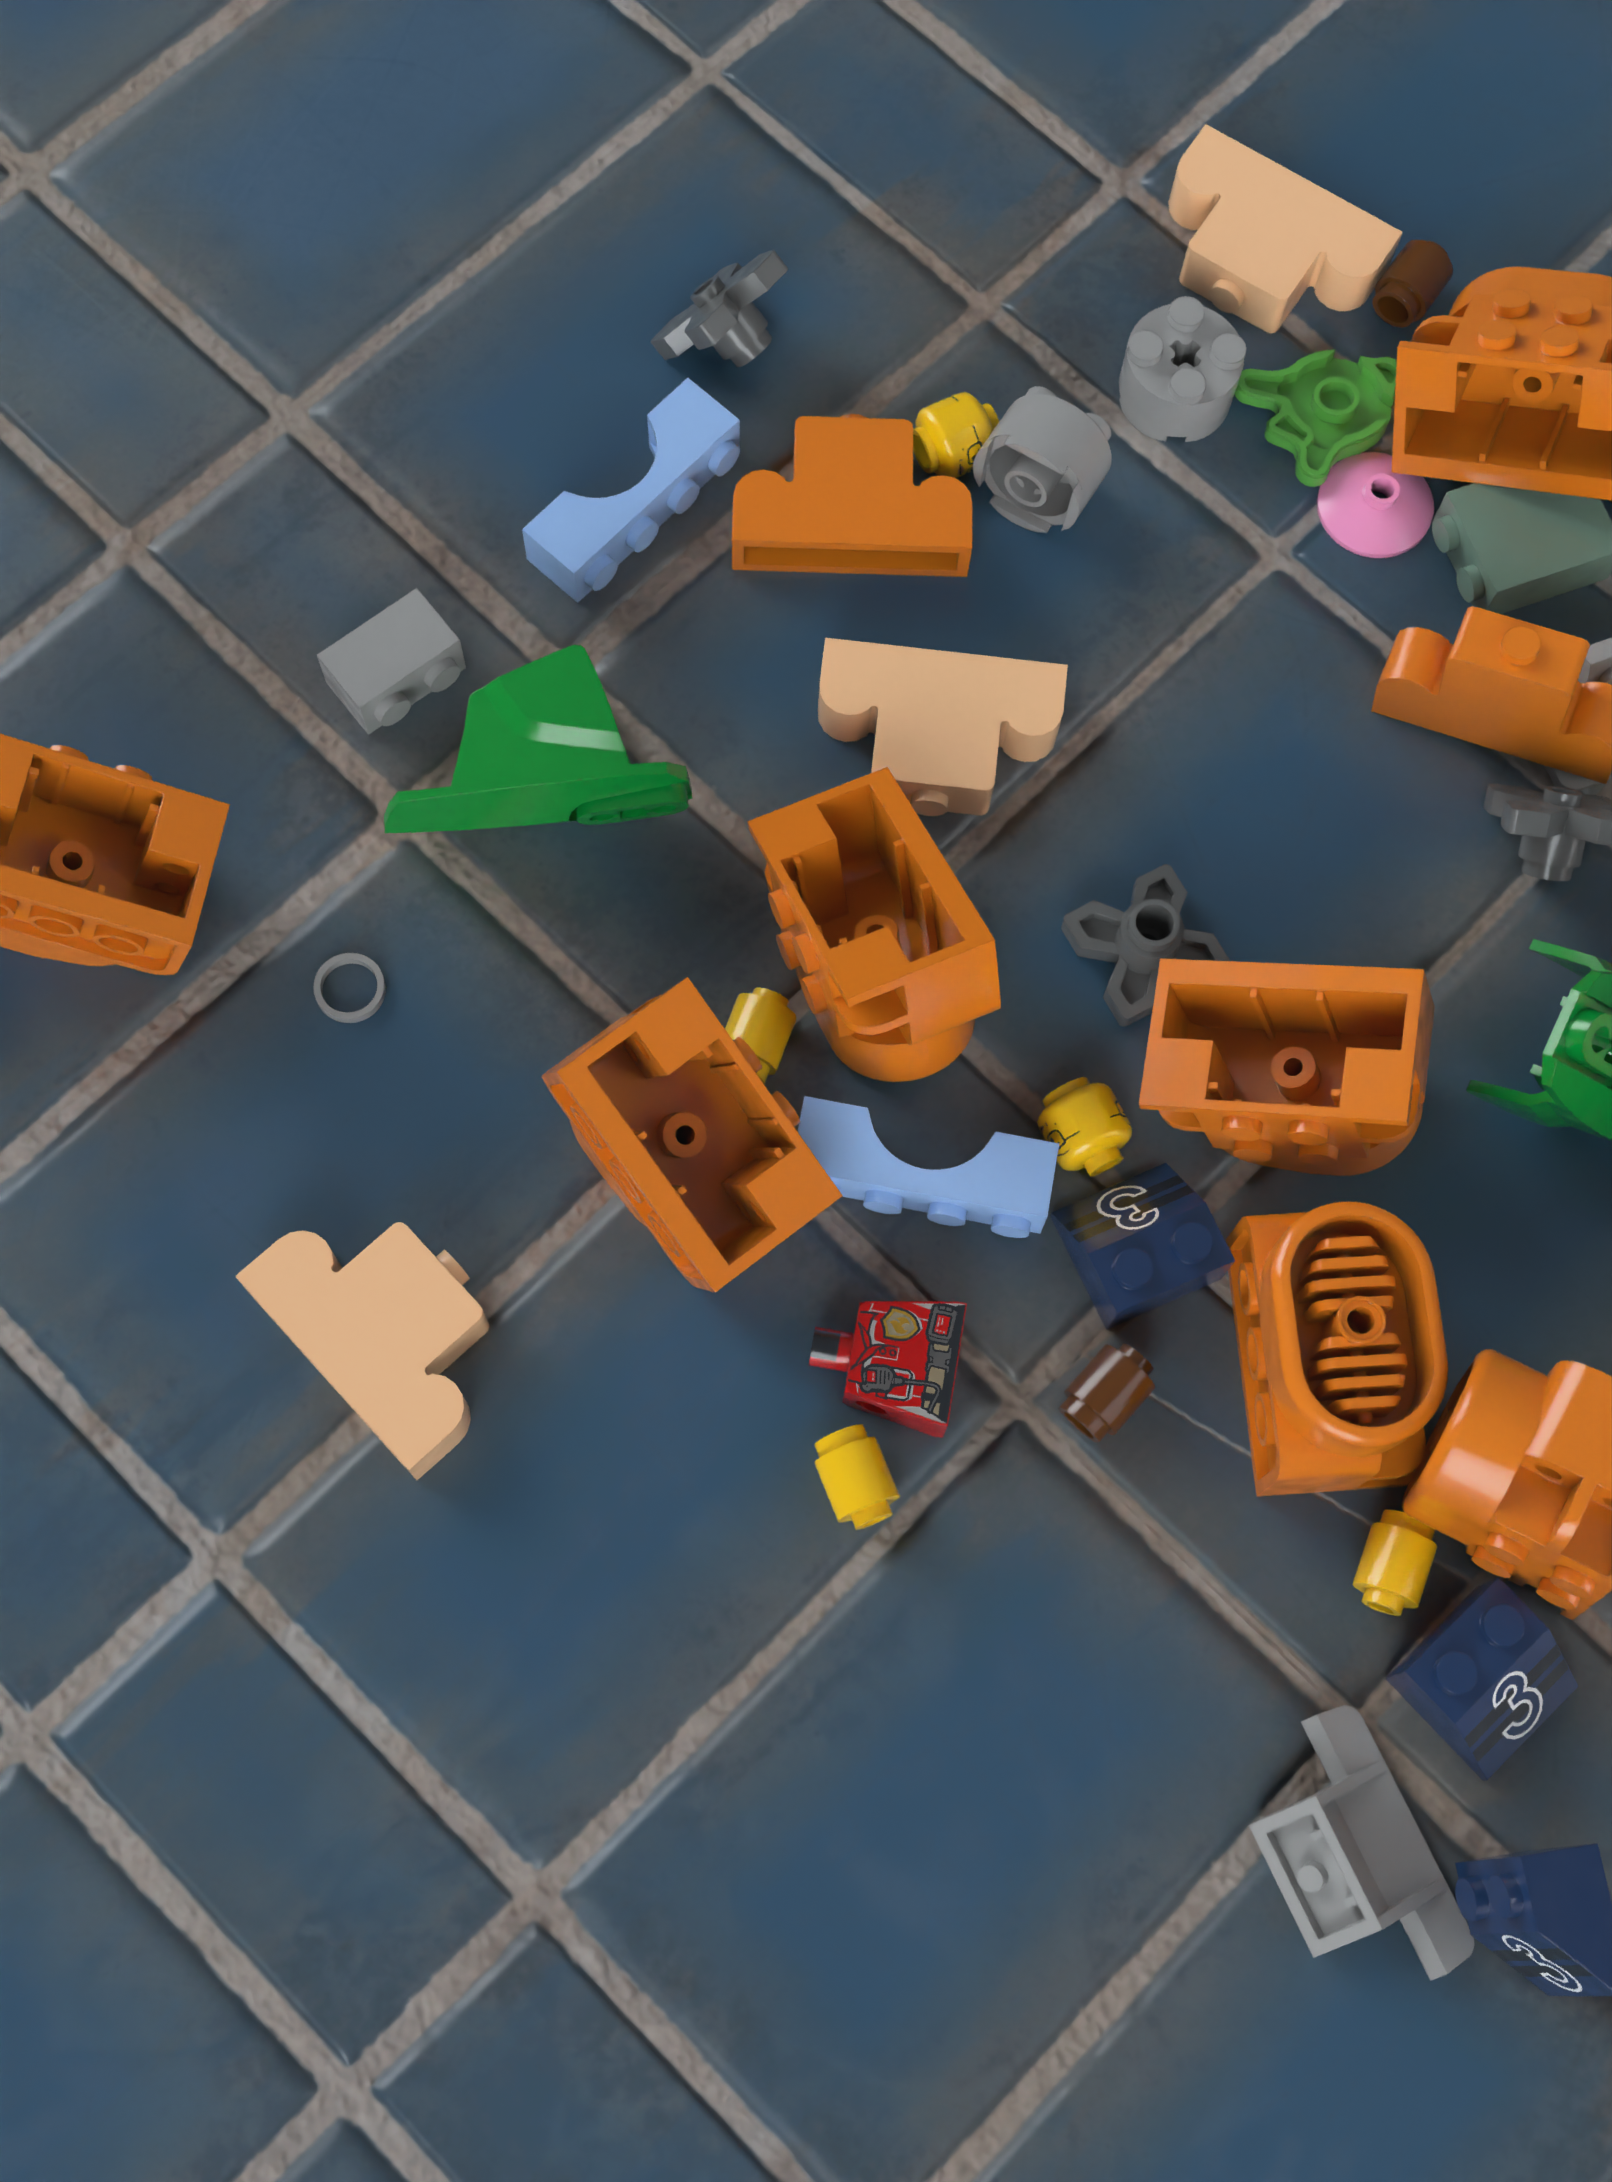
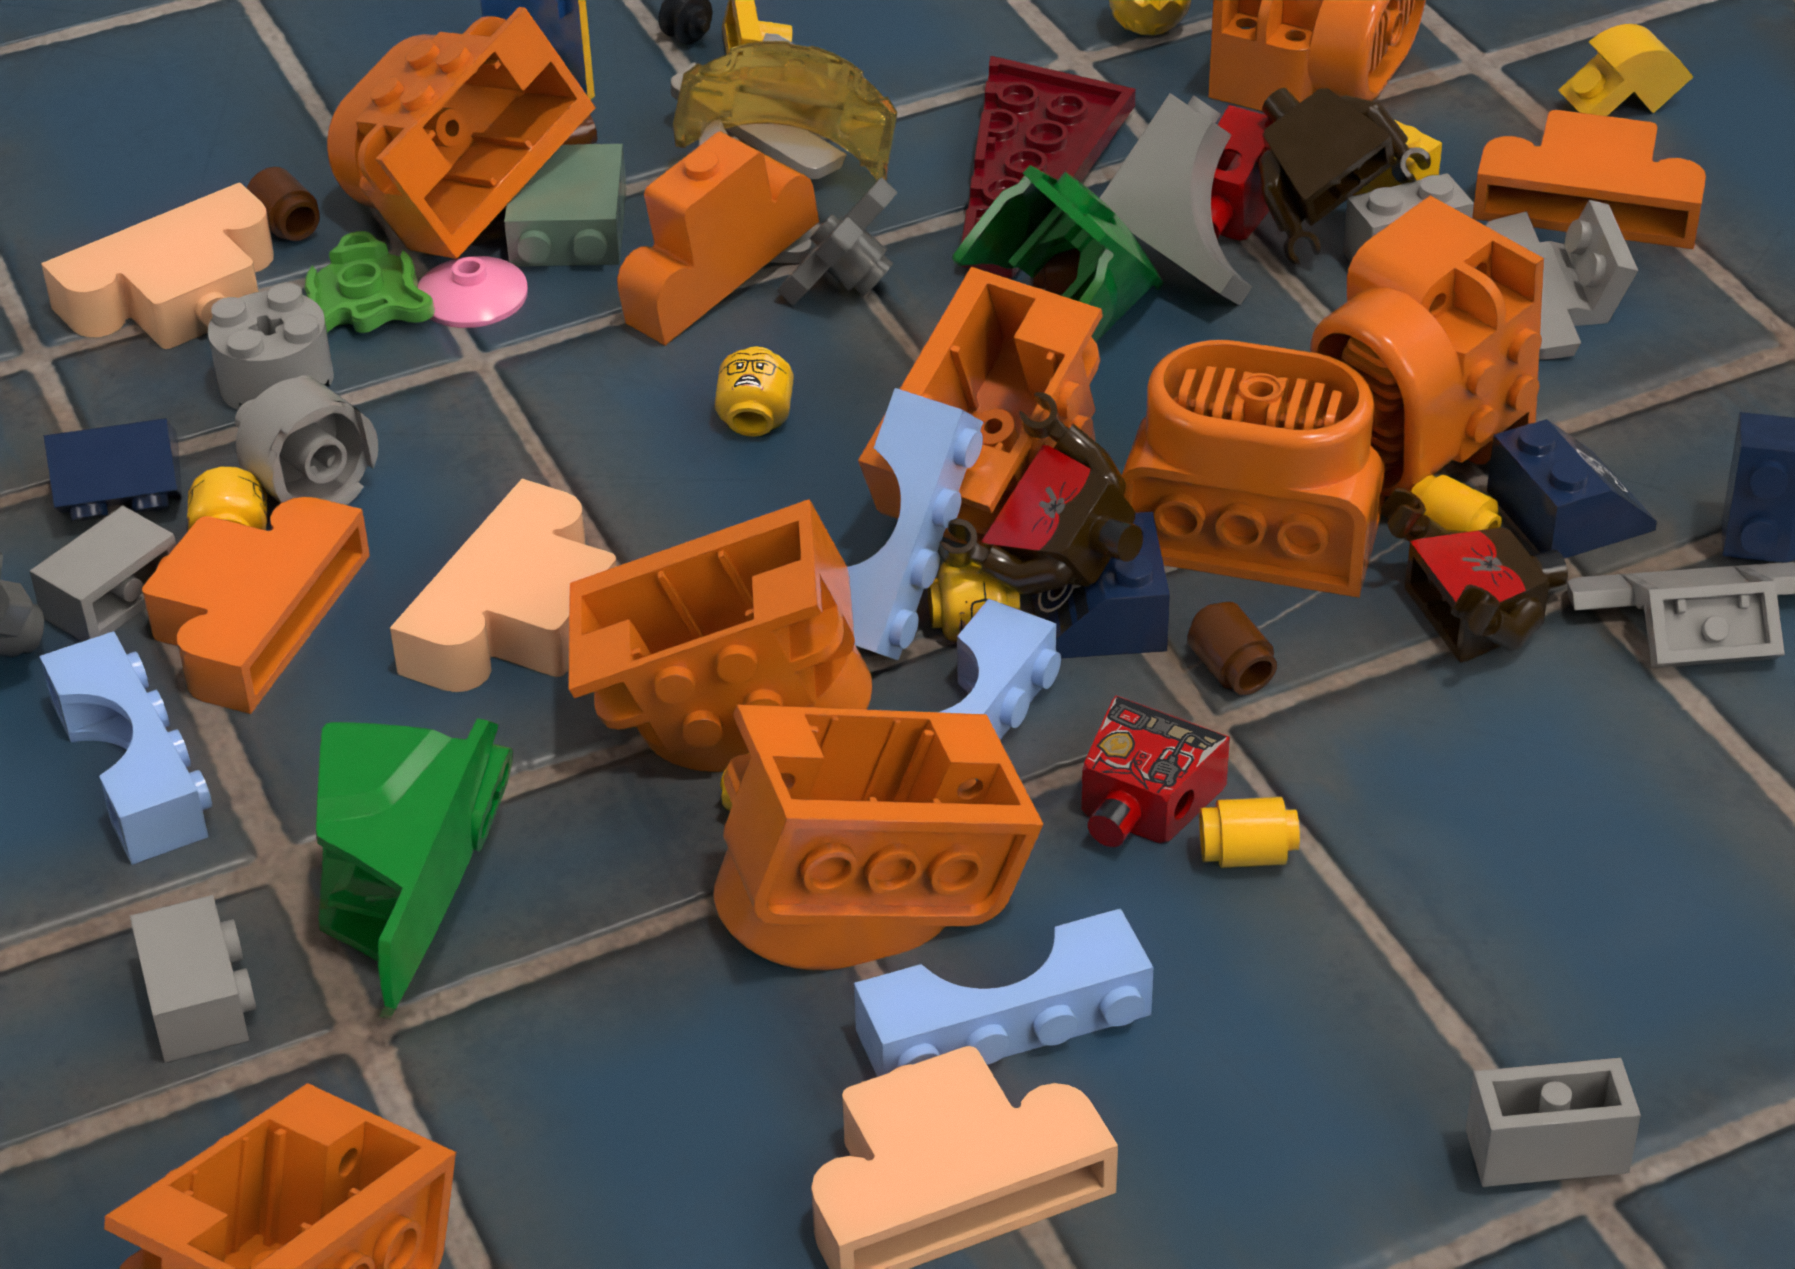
camera: 65 degrees left, 30 degrees down
light grey piece [313,953,386,1023] -> none
dark grey plant [1061,864,1230,1027] -> none
none -> light grey brick [29,506,176,642]
none -> dark blue slope [43,418,182,521]
none -> yellow head [715,346,794,437]
none -> light blue arch [847,388,983,660]
none -> light blue arch [854,908,1154,1077]
none -> dark brown torso [940,392,1143,595]
none -> dark brown torso [1380,488,1568,663]
none -> light grey brick [1465,1058,1641,1187]

